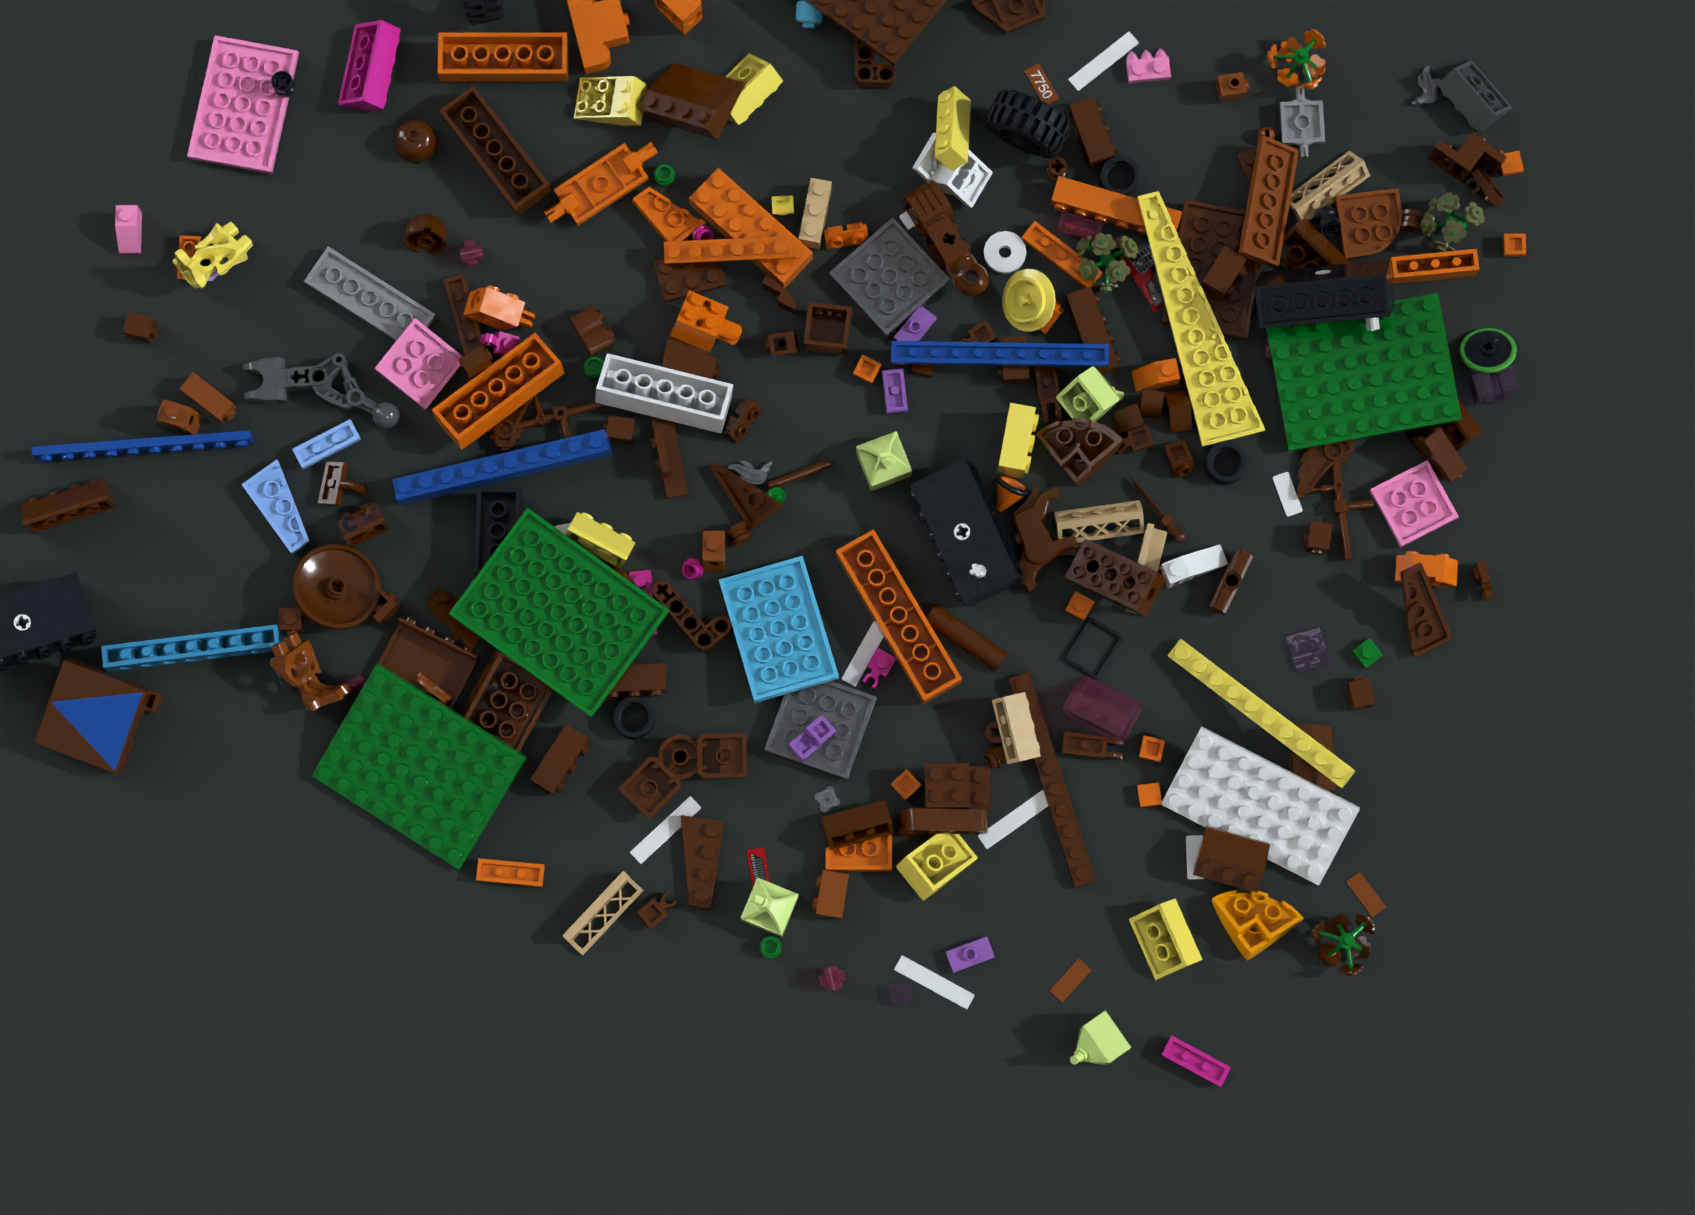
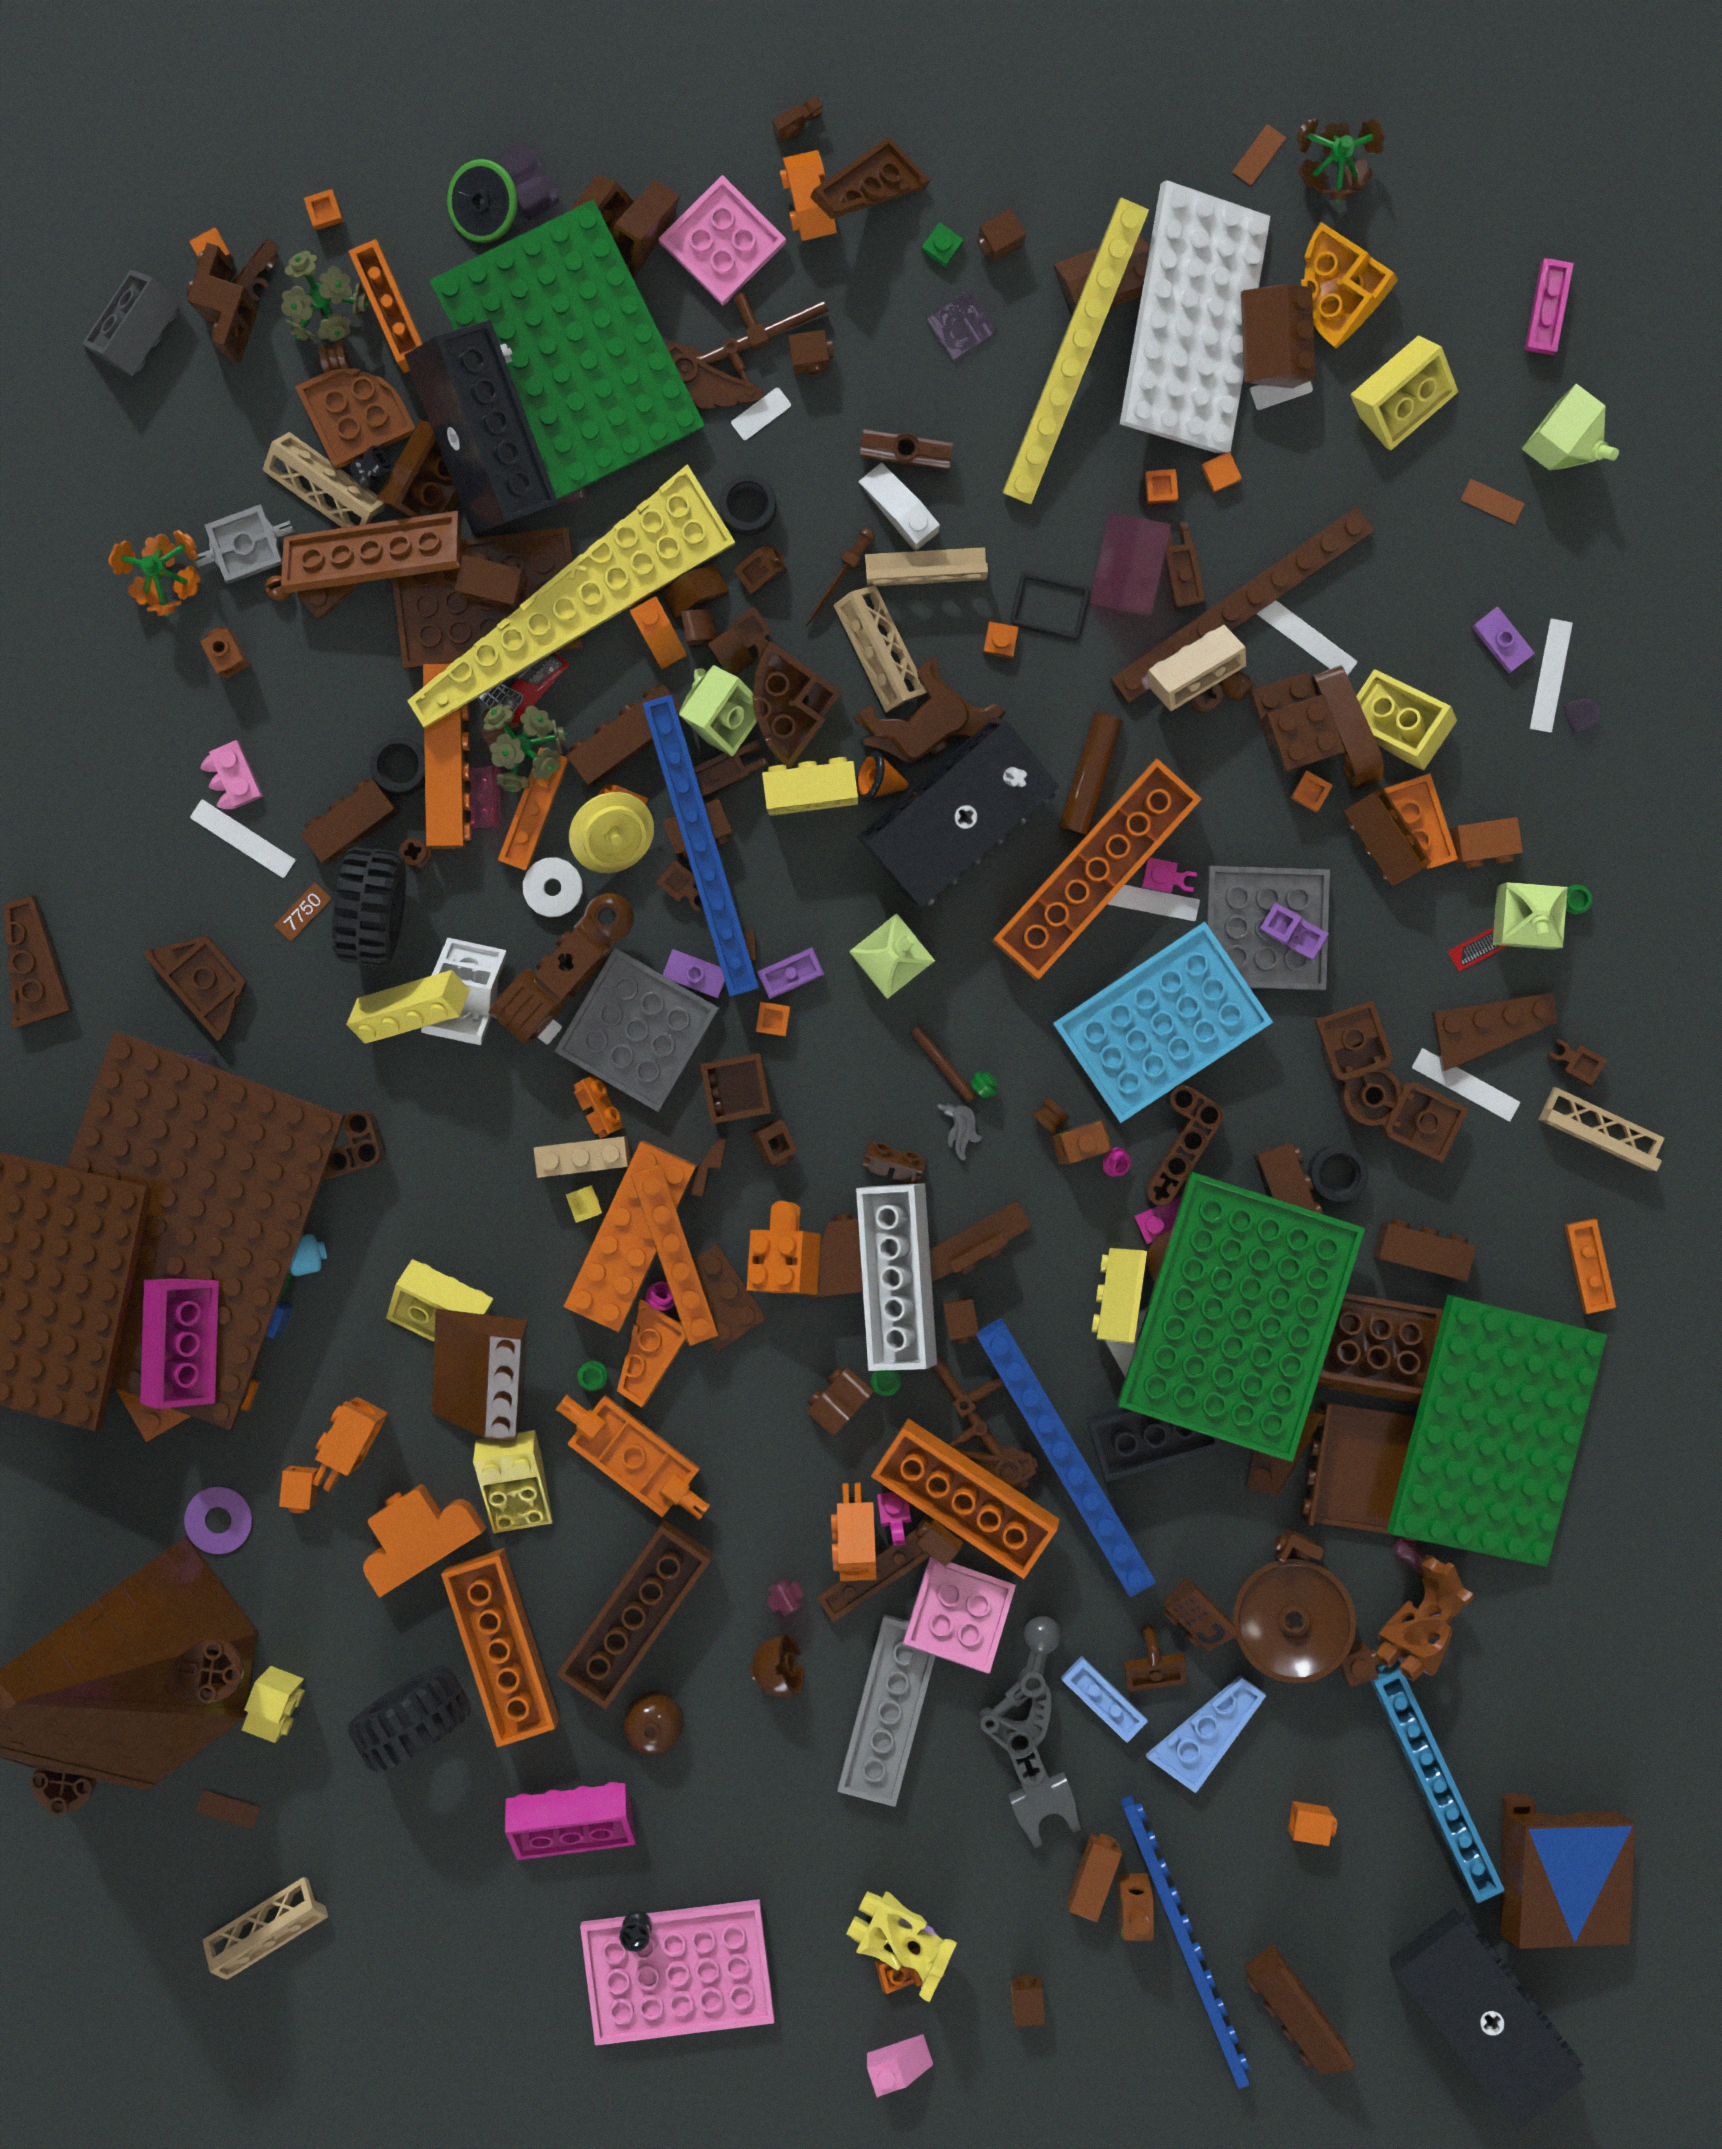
camera: 105 degrees left, 10 degrees up
dark orange piece [415,672,452,703] -> none
reddish brown wing [710,463,783,530] -> none
clear plate [815,787,840,812] -> none
clear pink gear [818,966,846,992] -> none
reddish brown brick [1065,539,1166,618] -> none
flat silver piece [1411,66,1441,106] -> none
none -> orange brick [1288,1801,1337,1846]

